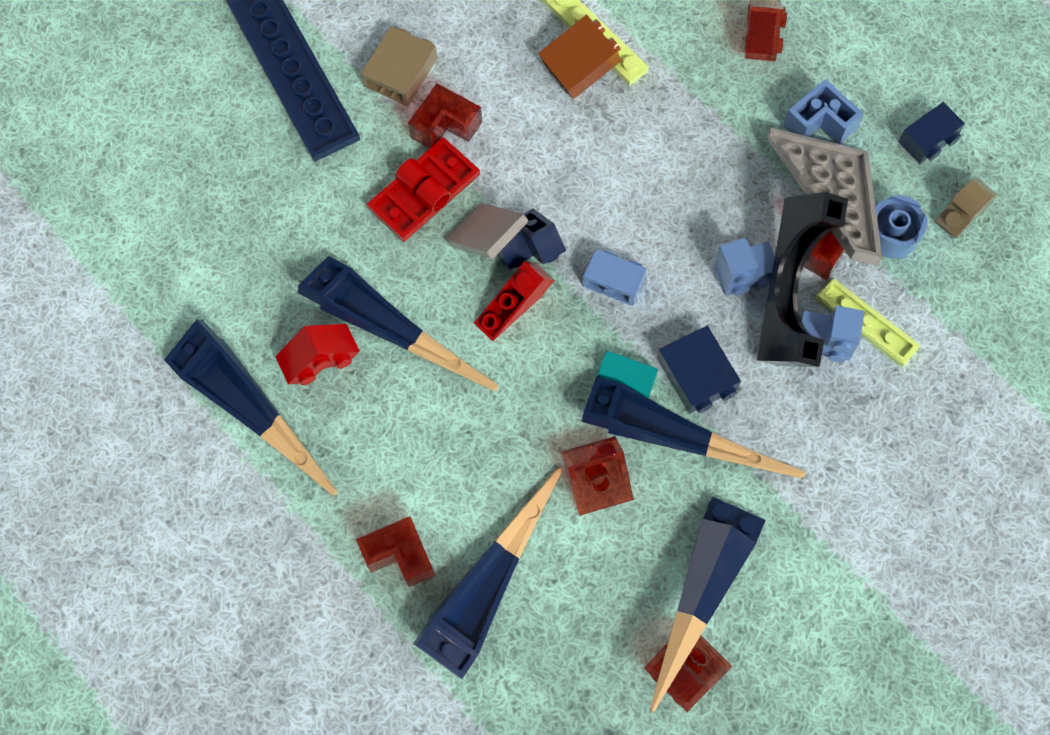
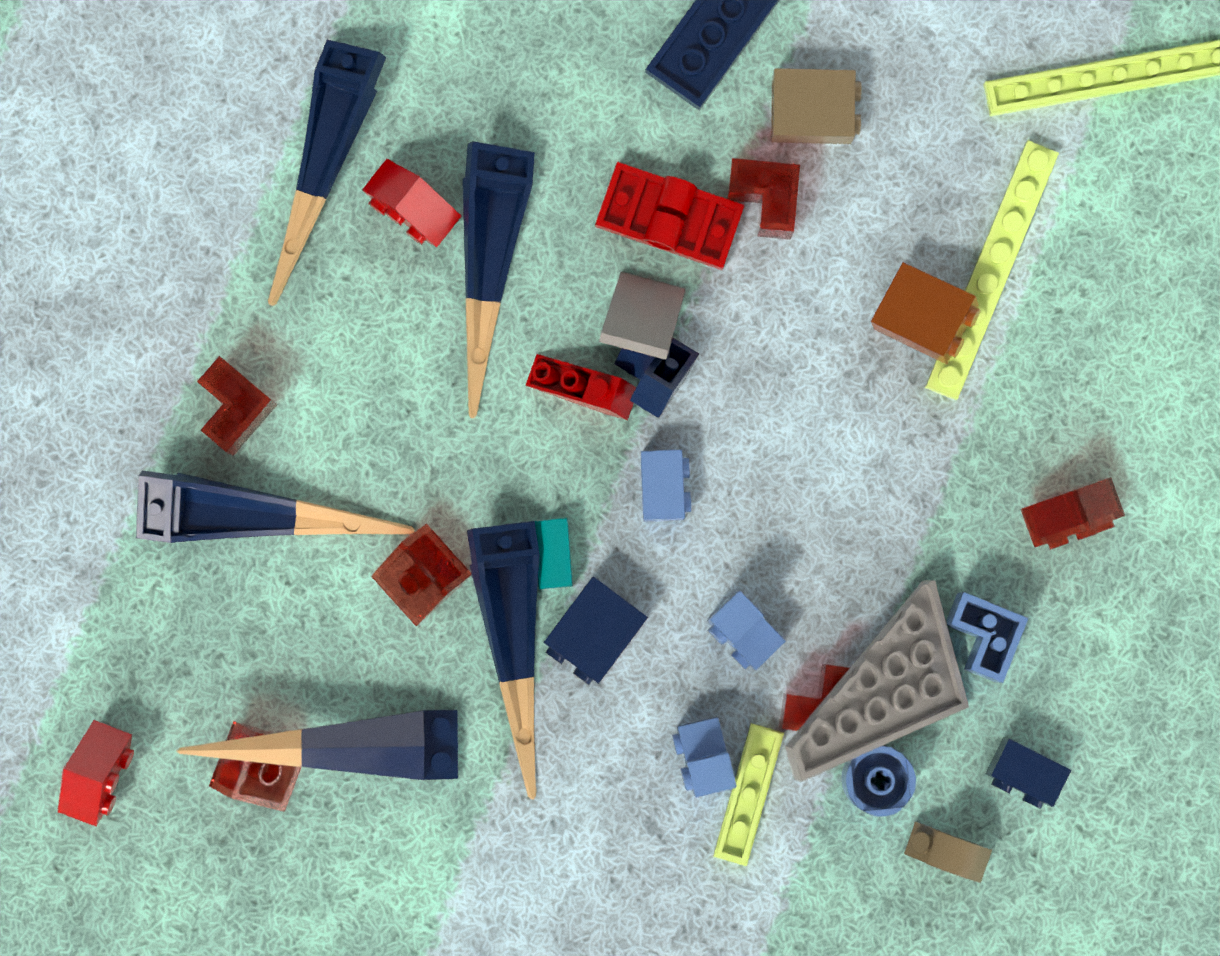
camera: 60 degrees right, 15 degrees up
black arch [757,192,848,367] -> none

